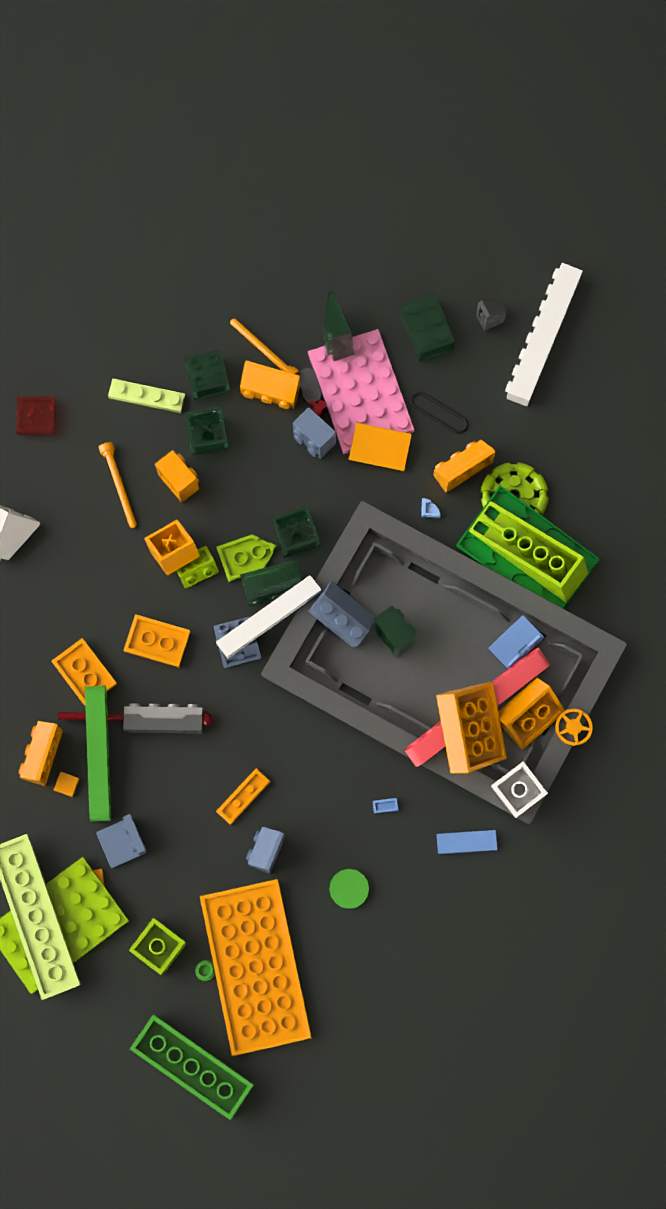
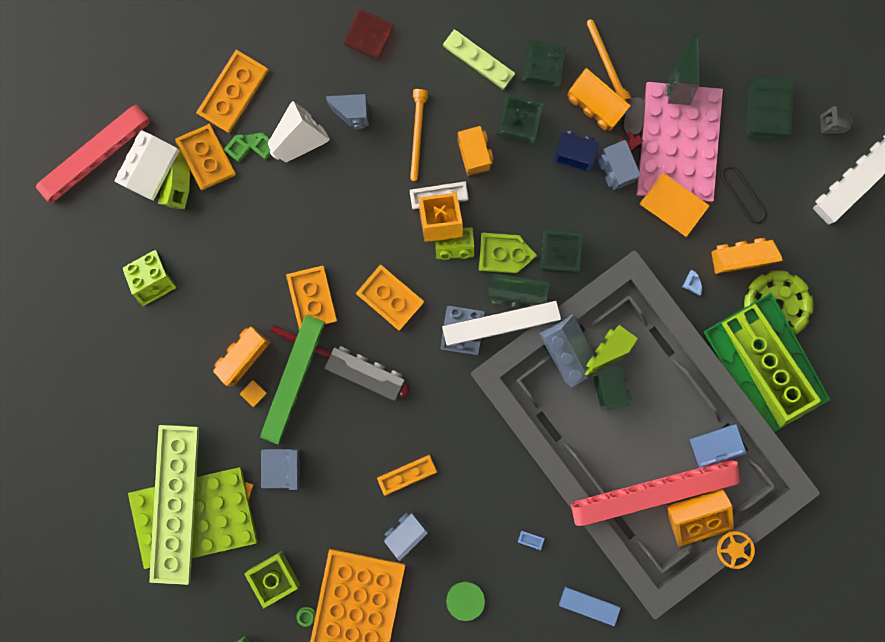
camera: 25 degrees right, 10 degrees up
light orange slope [436,682,507,773] -> none
white brick [491,762,548,818] -> none
none -> sand blue slope [327,94,369,129]
none -> white tile [410,181,469,209]
none -> clear blue piece [553,131,600,172]
none -> lime slope [585,325,638,375]

